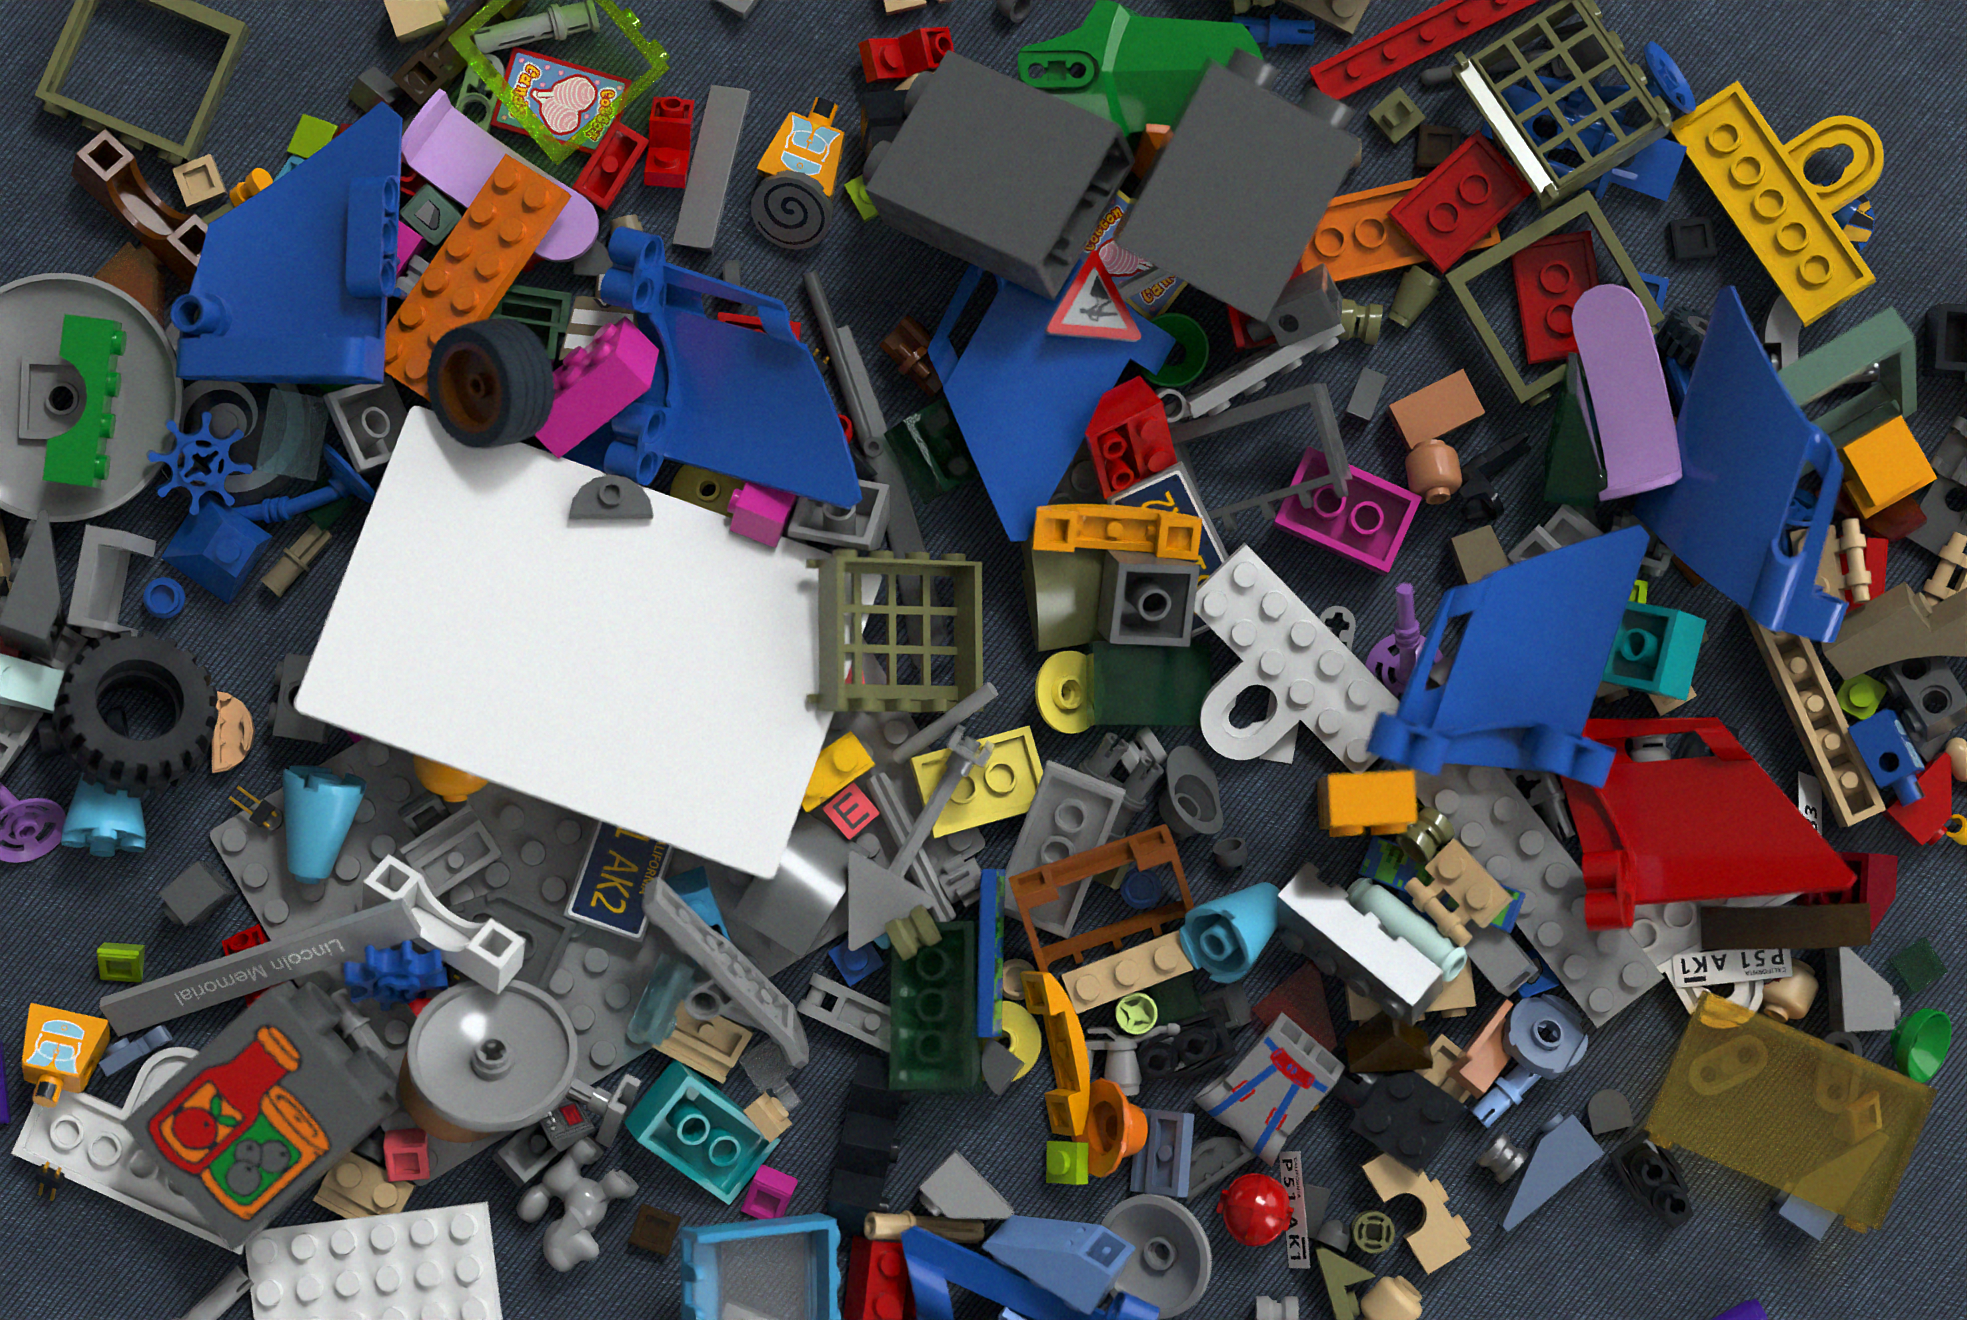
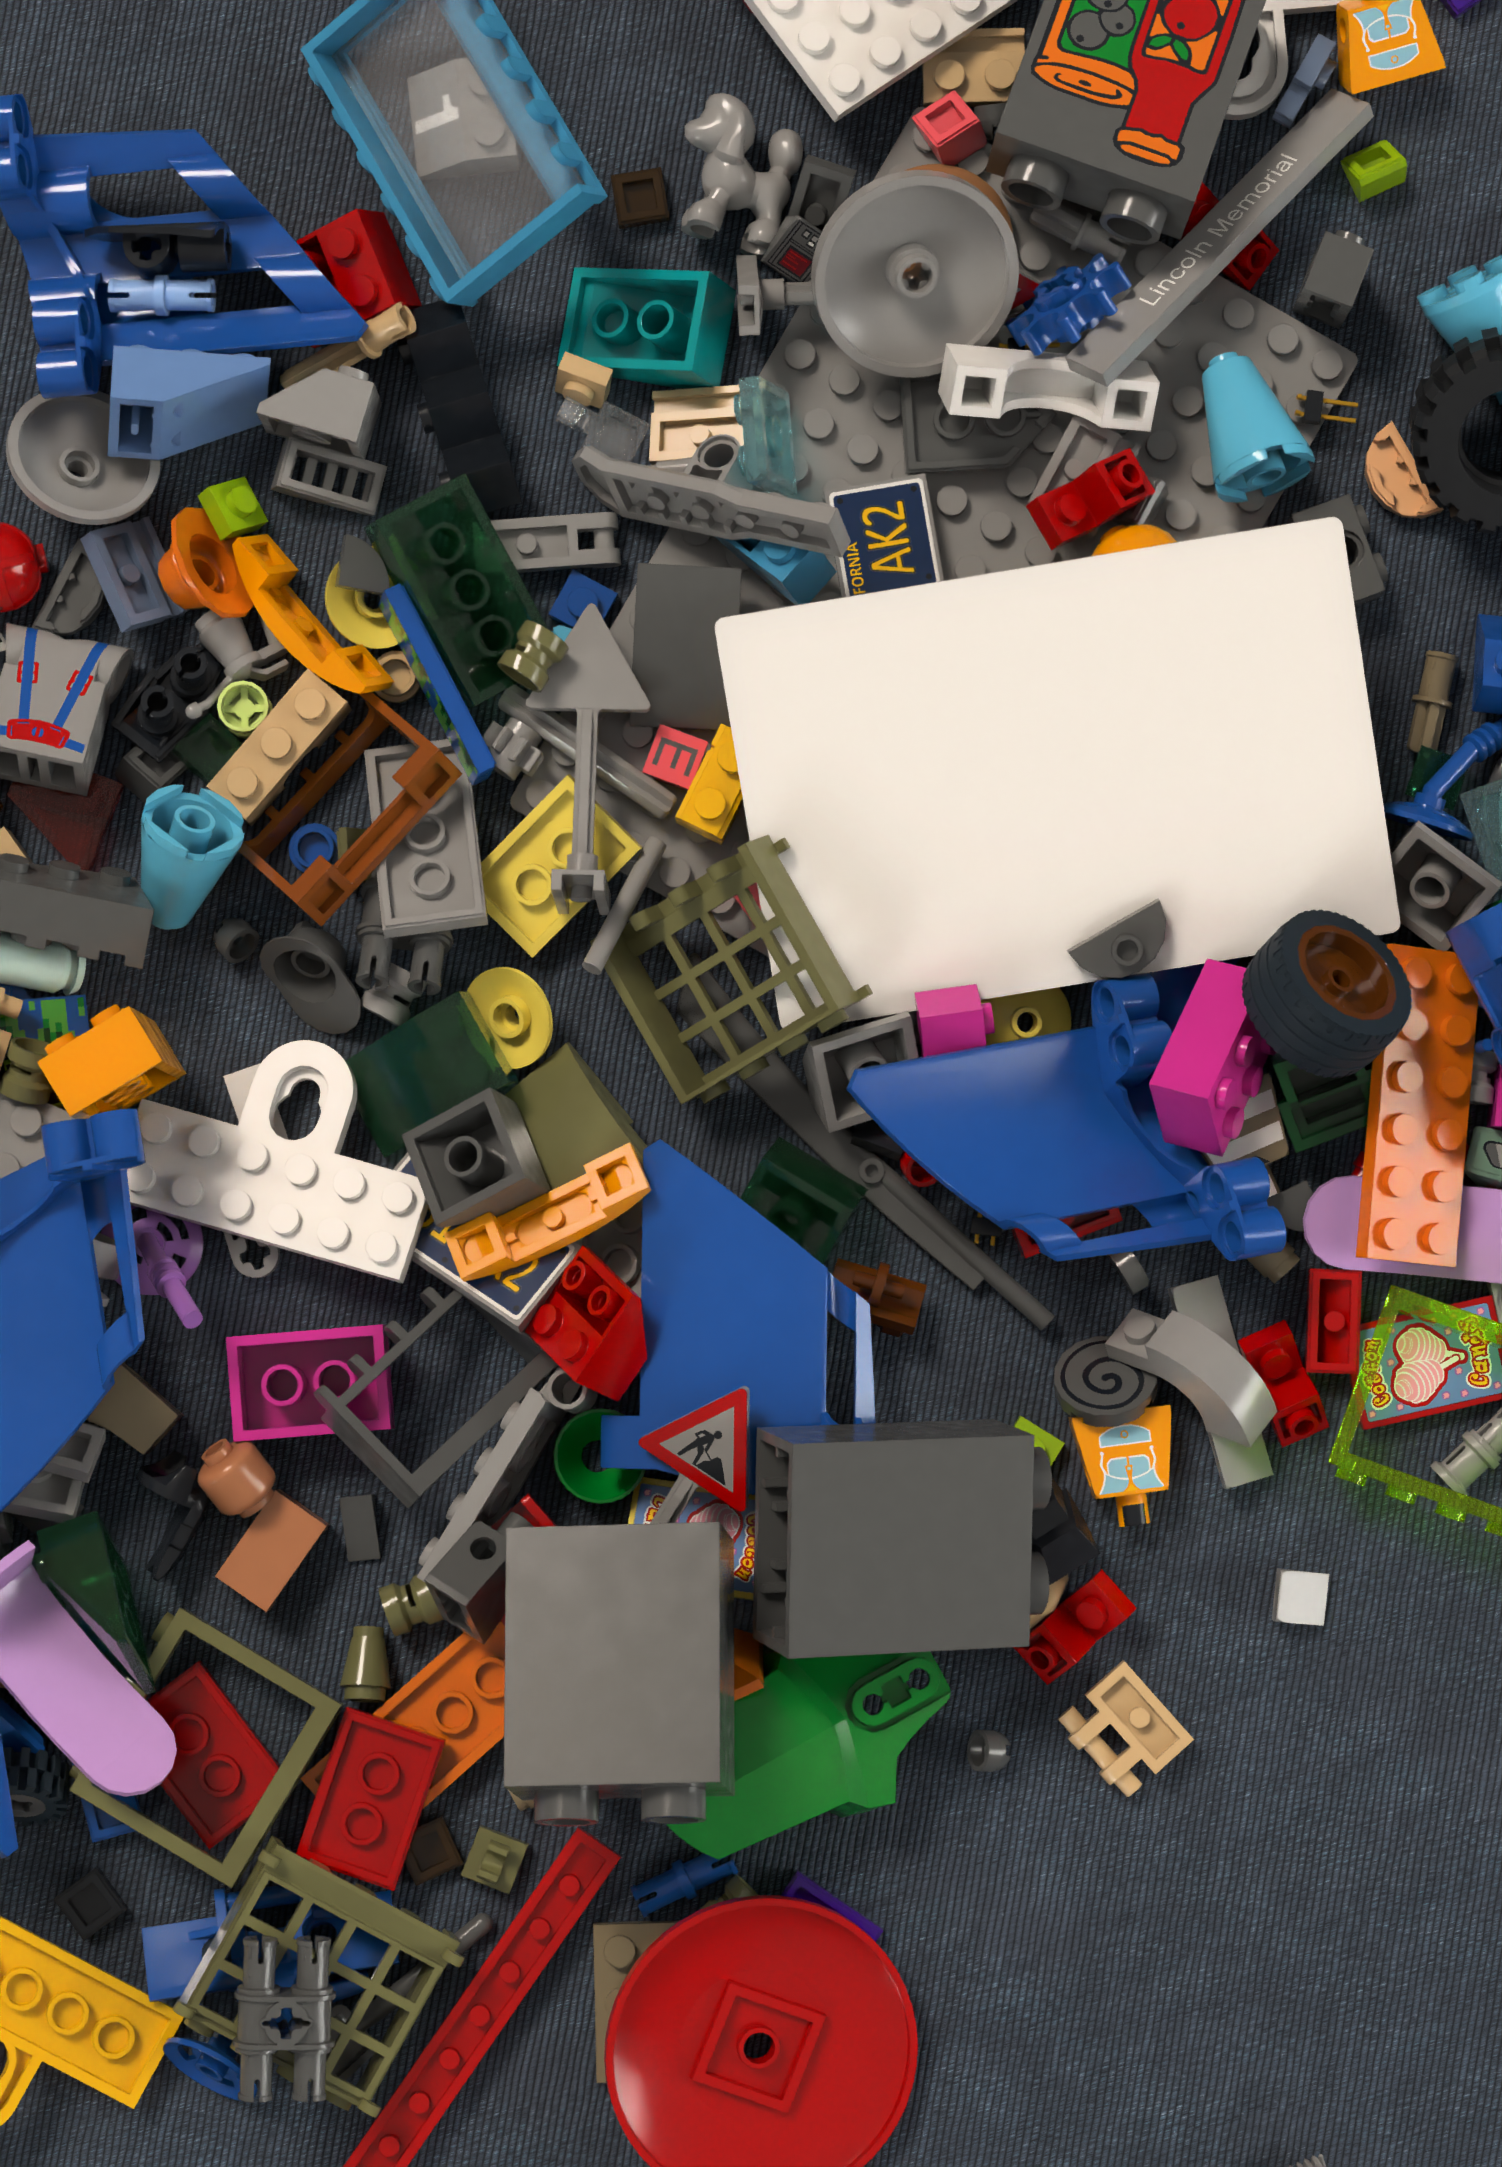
camera: 150 degrees right, 0 degrees up
dark pink slope [741,1165,798,1220] -> none
none -> dark grey pin [233,1935,336,2102]
none -> light grey slope [271,436,388,517]
none -> red slope [1026,448,1156,551]
none -> light grey arch [1105,1308,1277,1448]

